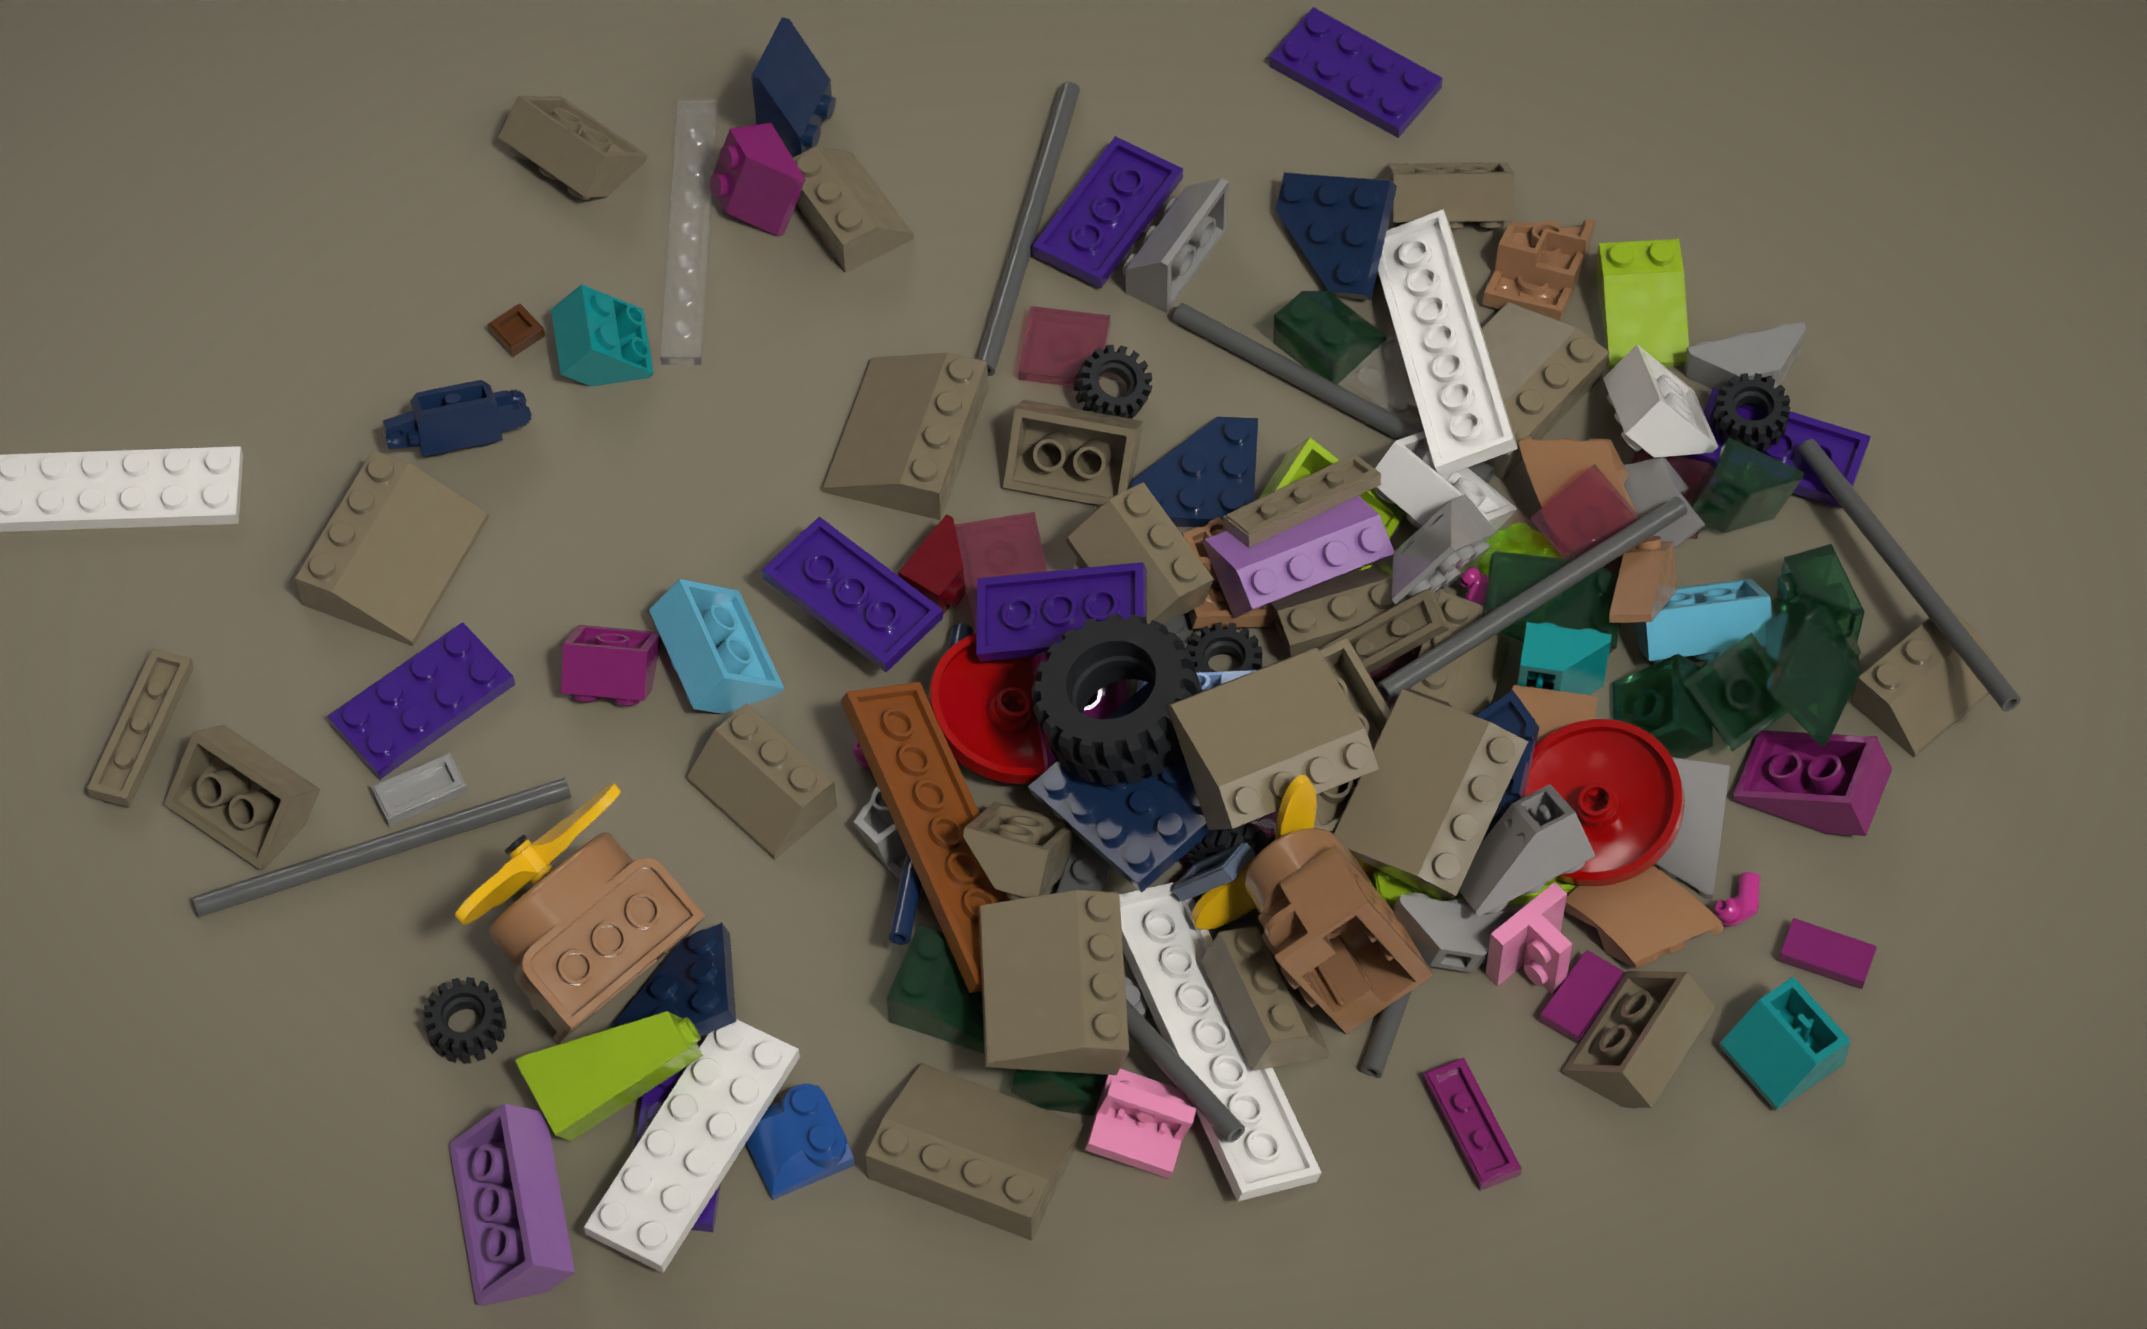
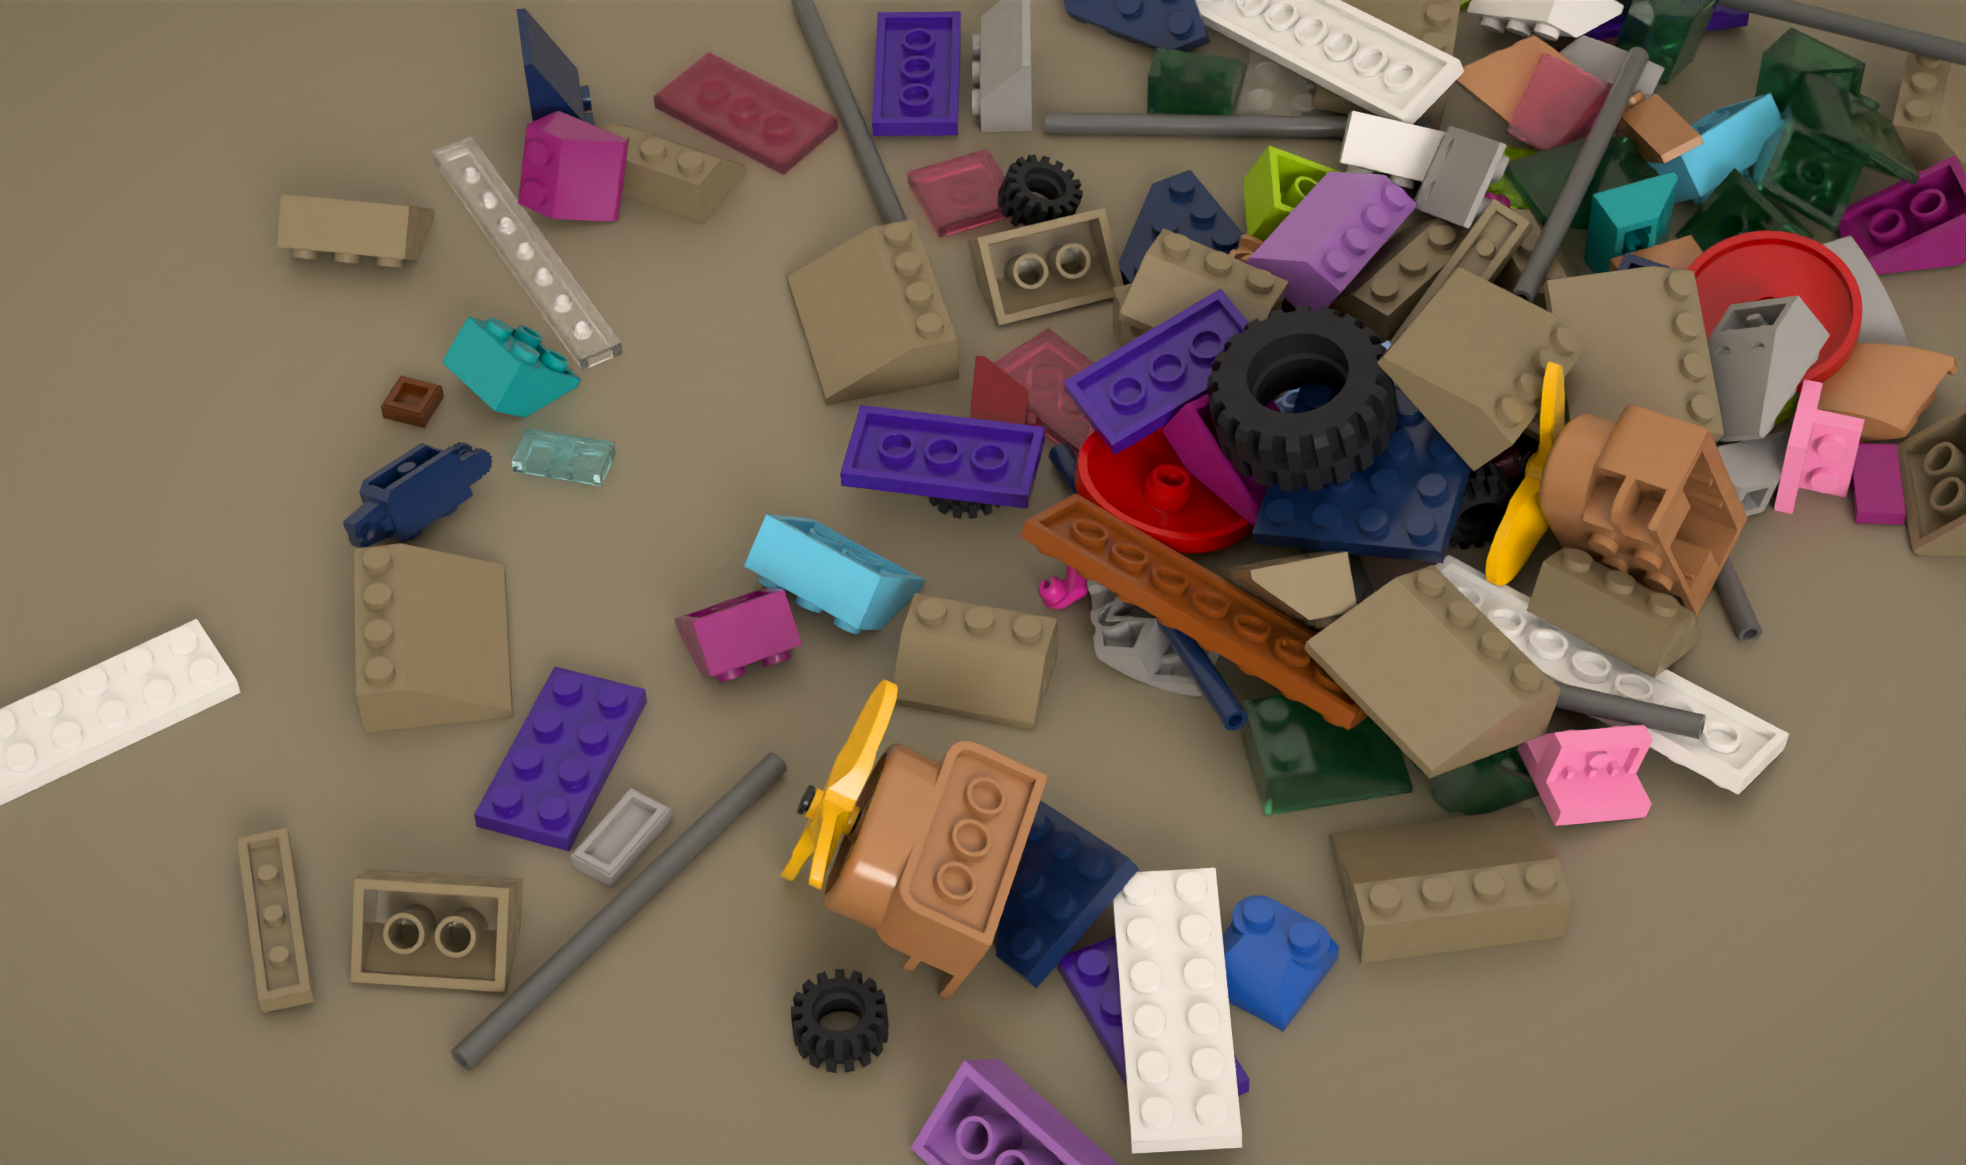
camera: 30 degrees left, 10 degrees down
lime slope [515,1011,703,1141] -> none
sand blue tile [1173,842,1256,902] -> none
dark tan tile [1223,454,1381,548] -> none
magenta tile [1423,1057,1522,1191] -> none
dark pink arm [1714,872,1761,927] -> none
none -> clear light blue plate [512,428,616,486]
none -> clear pink tile [653,52,838,175]

